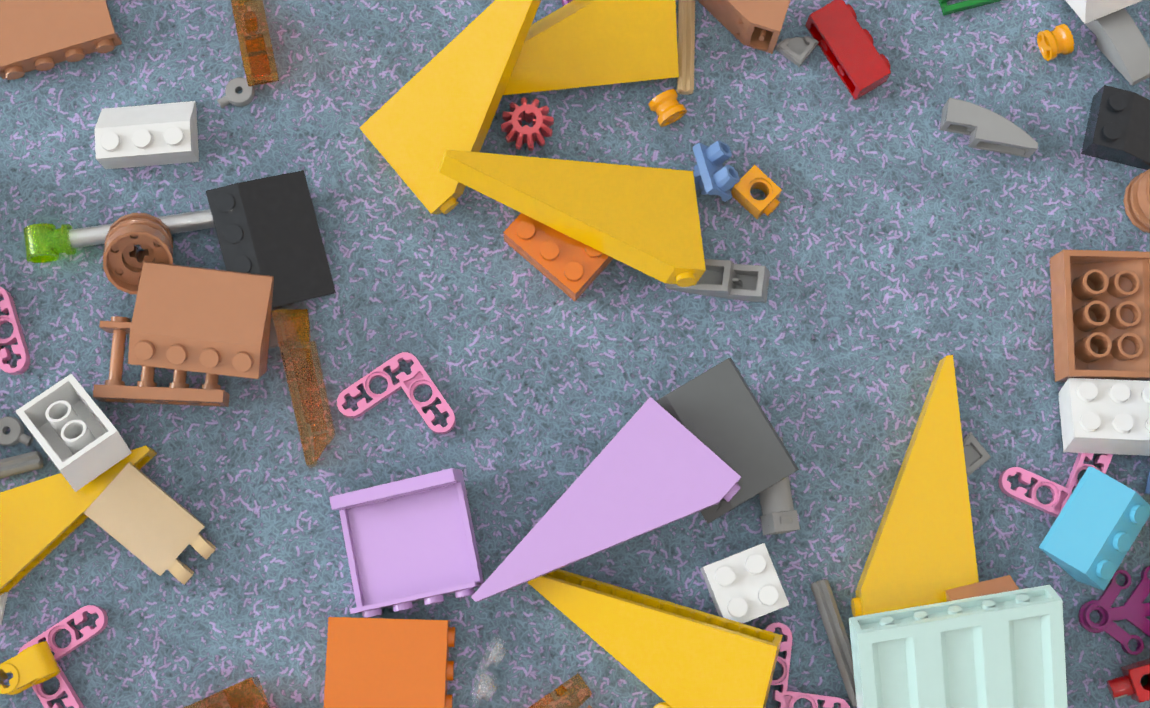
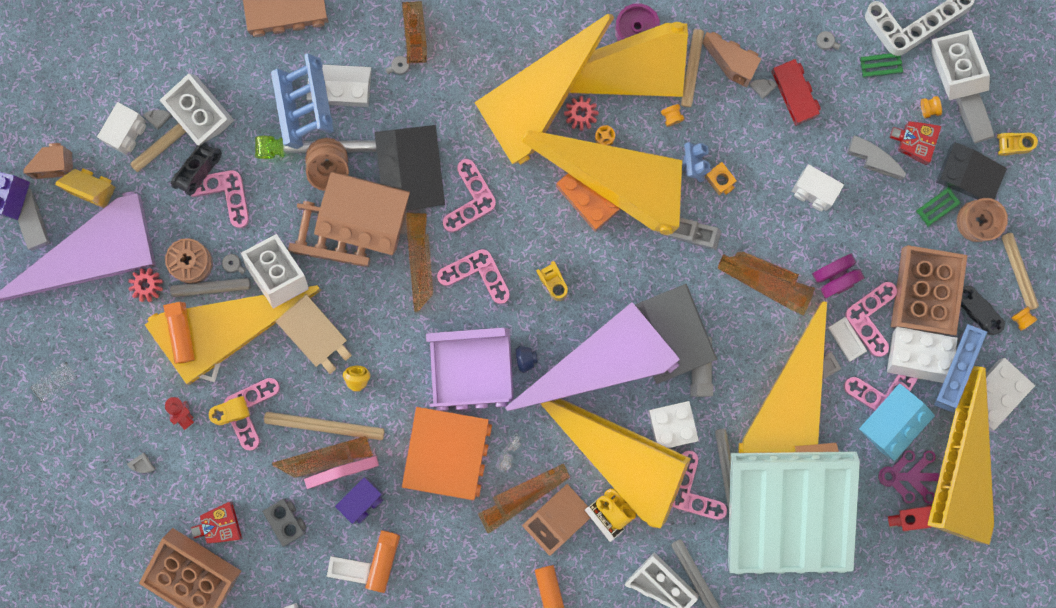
camera: 15 degrees right, 5 degrees up
none -> tan axle [264,412,385,440]
none -> medium blue fence [271,53,334,149]
none -> yellow cone [343,366,371,391]
none -> bright pink beam [443,159,496,233]
none -> dark blue cone [516,346,538,373]
none -> yellow piece [536,261,568,301]
none -> light orange wheel [595,125,615,146]
none -> clear orange wedge [718,251,815,315]
none -> white brick [792,164,844,212]
none -> magenta wheel [812,253,865,299]
none -> white tile [828,317,867,362]
none -> bright pink beam [845,282,897,357]
none -> red torso [890,121,942,165]
none -> green tile [916,187,960,227]

